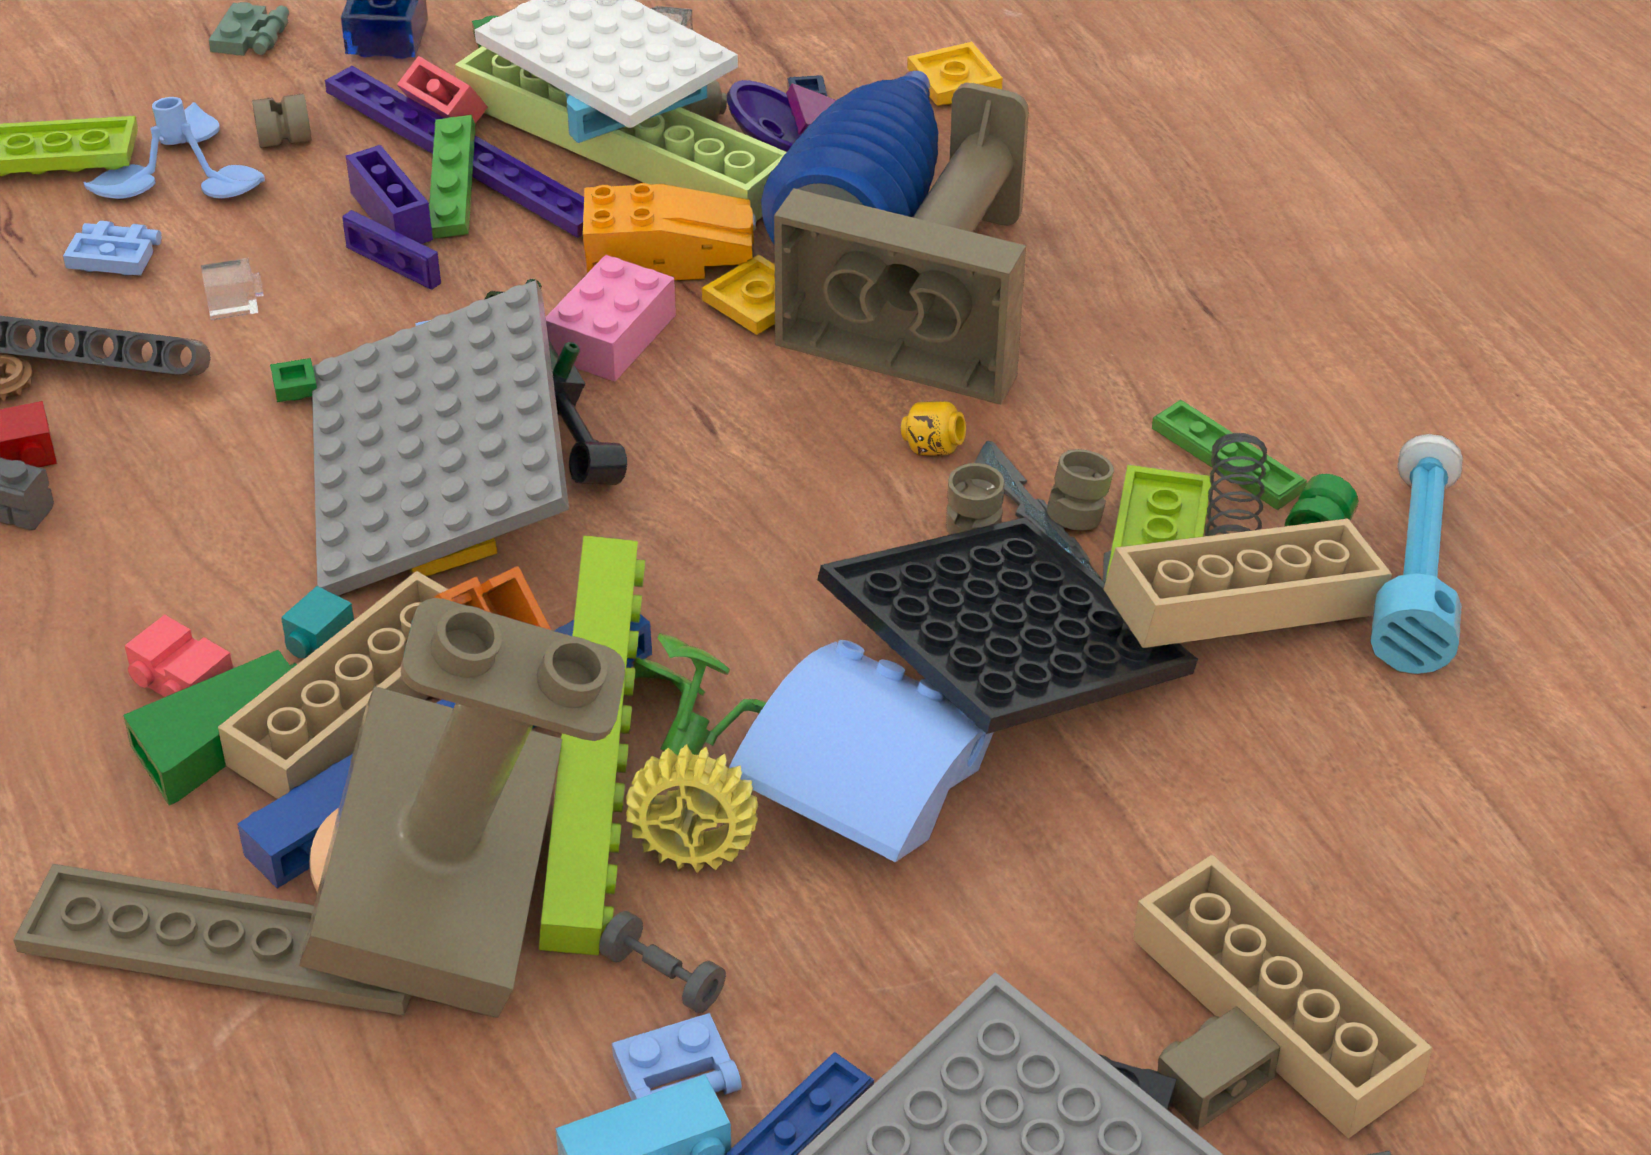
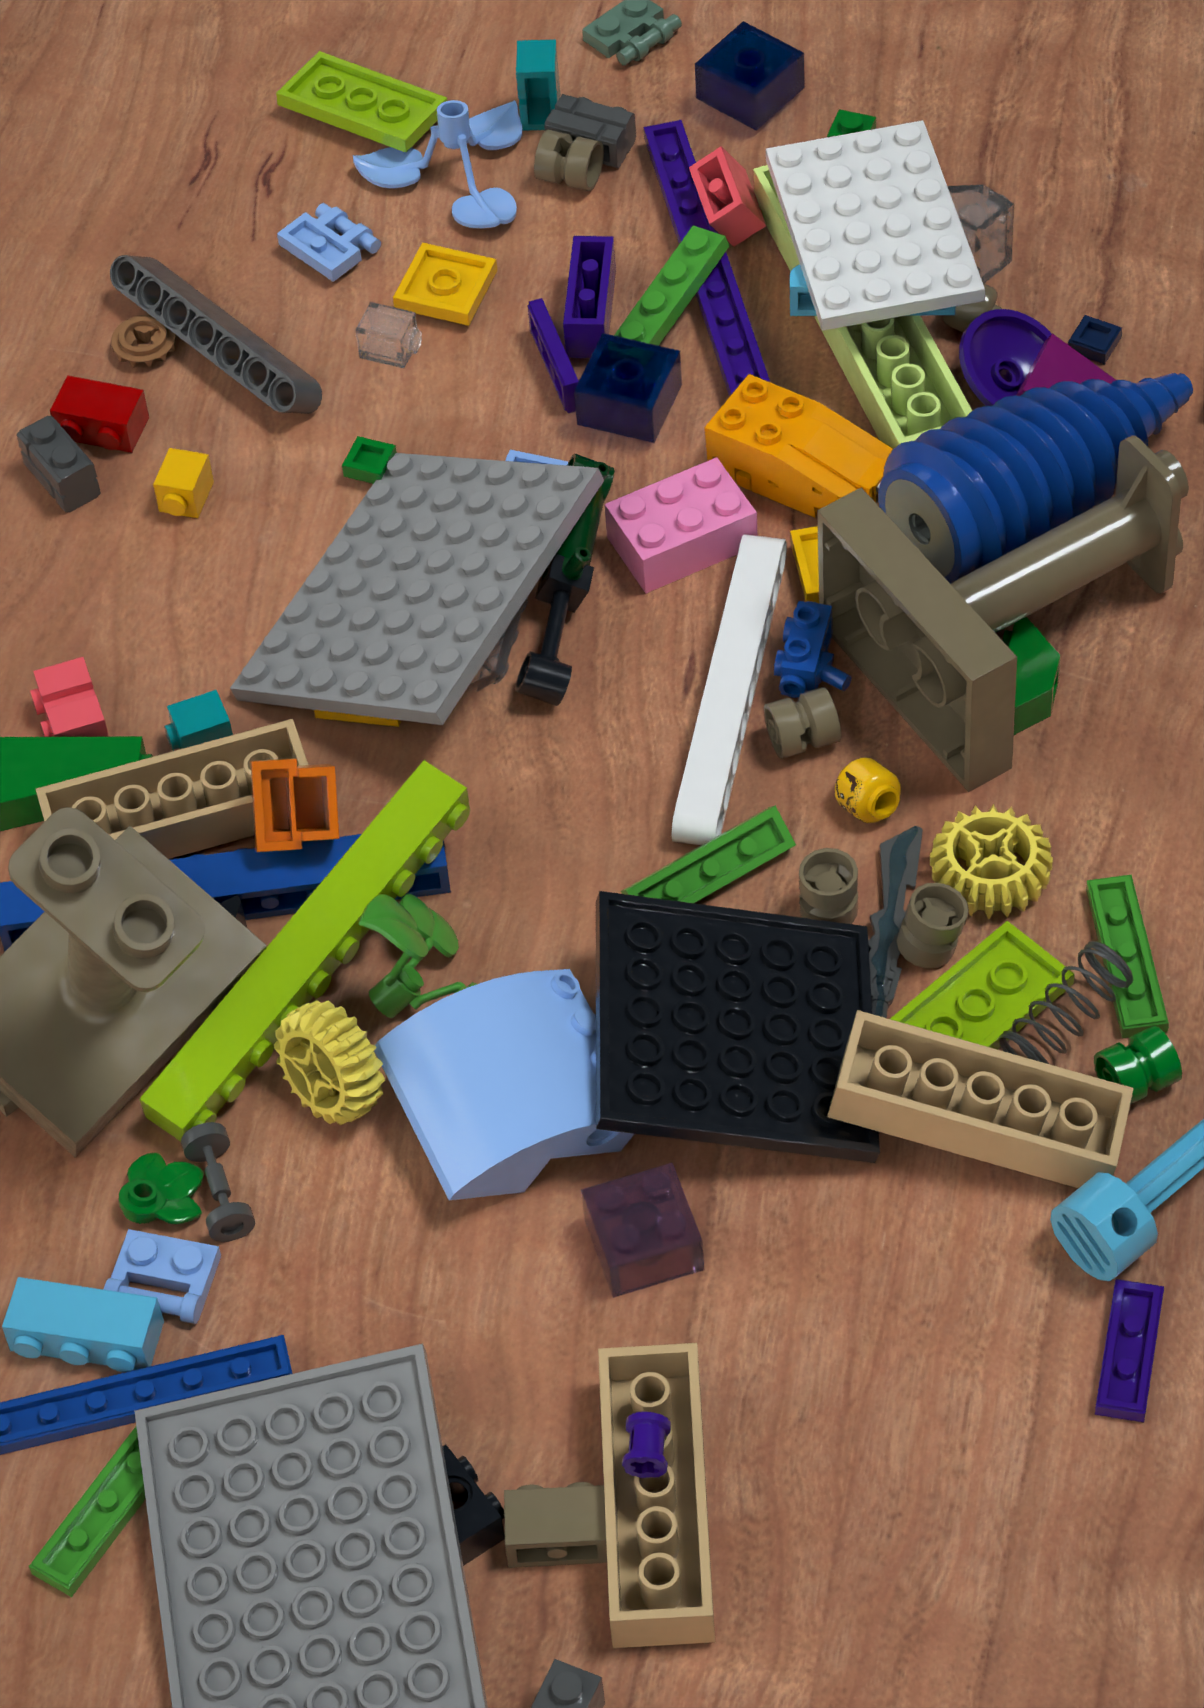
camera: 40 degrees right, 10 degrees up
none -> green plate [118,1153,204,1224]
none -> yellow brick [153,448,214,518]
none -> yellow plate [393,242,498,326]
none -> teal piece [516,39,561,131]
none -> dark grey brick [544,94,636,169]
none -> clear blue brick [574,333,682,443]
none -> clear purple brick [581,1163,705,1298]
none -> bright green plate [621,805,796,903]
none -> dark purple bush [622,1412,671,1478]
none -> white beam [672,534,787,845]
none -> dark tan wheel [764,687,841,759]
none -> blue brick [774,601,852,698]
none -> light yellow gear [930,804,1053,919]
none -> dark purple tile [1095,1279,1164,1422]

